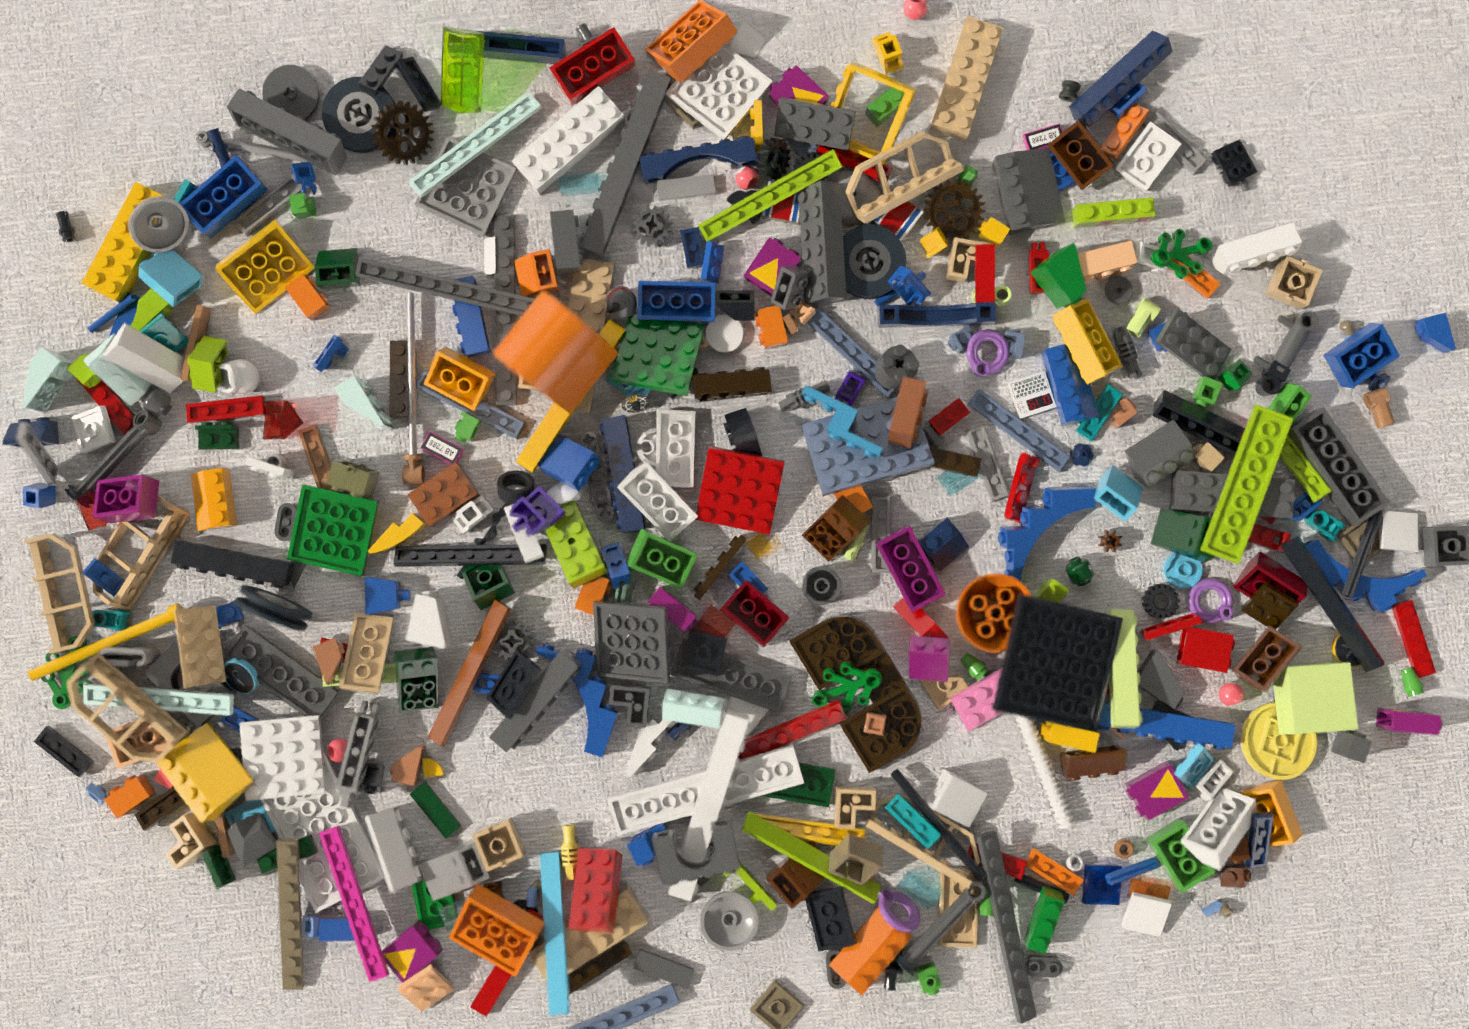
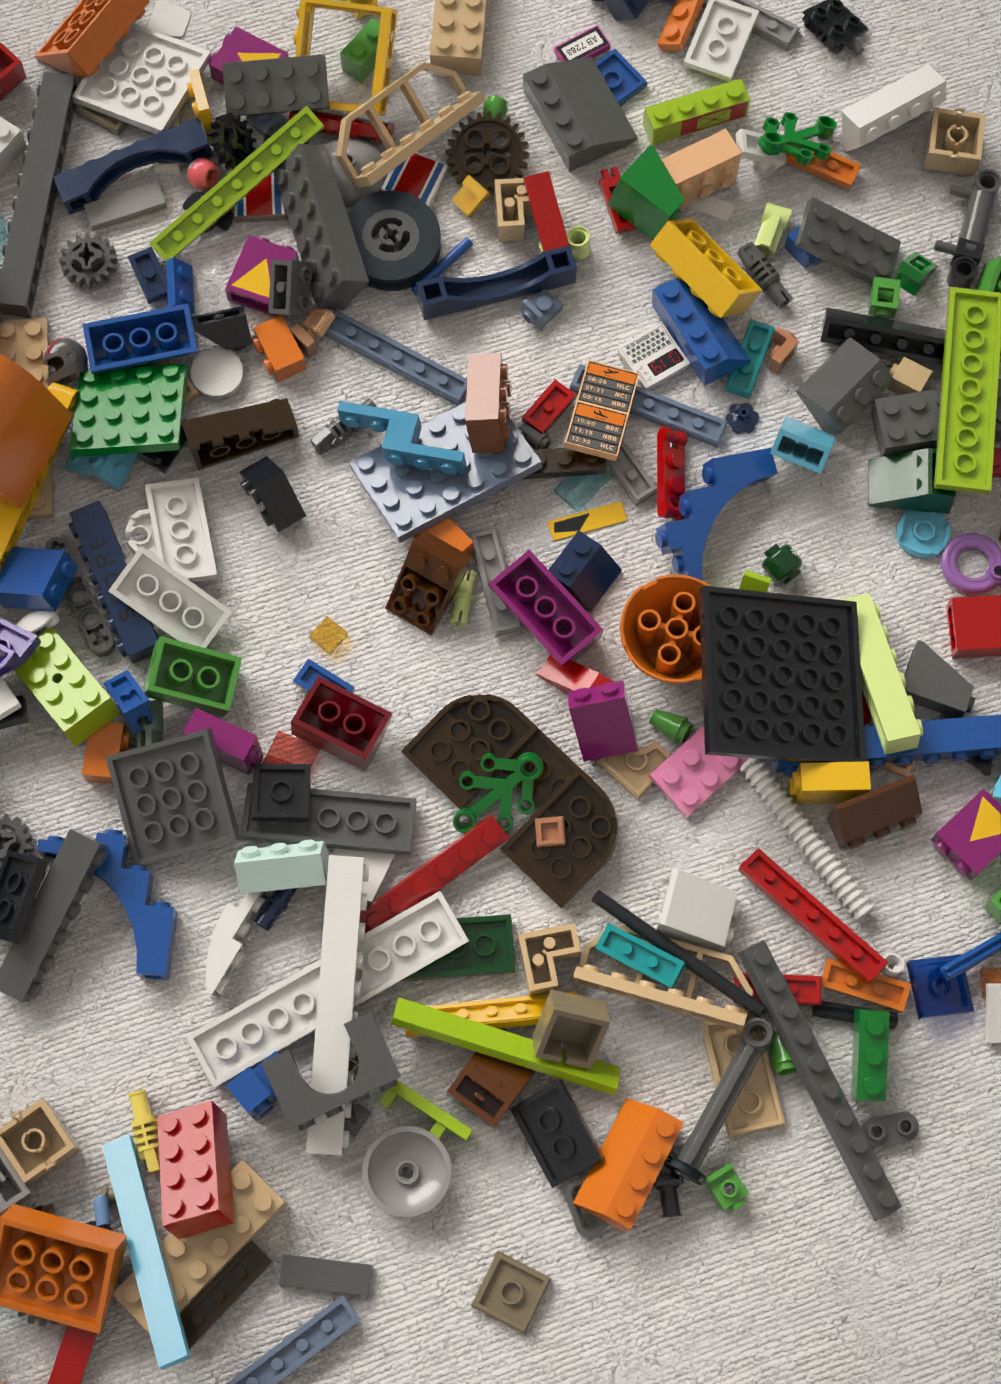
camera: 10 degrees left, 15 degrees down
dark grey brick [609,683,651,728] -> none
dark grey piece [621,394,650,413] -> none
dark brown plate [693,535,747,600] -> none
red plate [695,446,785,535] -> none
dark grey brick [802,566,841,605] -> none
dark purple slope [834,370,866,407] -> none
dark grey brick [875,345,920,390] -> none
medium lavender piece [878,889,920,932] -> none
blue hinge [888,266,931,306] -> none
clear light blue slope [897,871,941,909] -> none
medium lavender piece [966,329,1009,376] -> none
yellow brick [978,217,1010,249] -> none
sand blue bracket [1003,329,1025,359] -> none
reddish brown slope [1047,119,1114,190] -> none
reddish brown gear [1098,530,1122,552] -> none
dark grey piece [1105,276,1133,304] -> none
medium nougat plate [1114,839,1134,859] -> none
red tile [1140,613,1202,641] -> none
black tyre [1142,584,1180,619] -> none
none -> yellow sticker [547,501,627,541]
none -> tile [564,360,640,461]
none -> red plate [738,848,889,985]

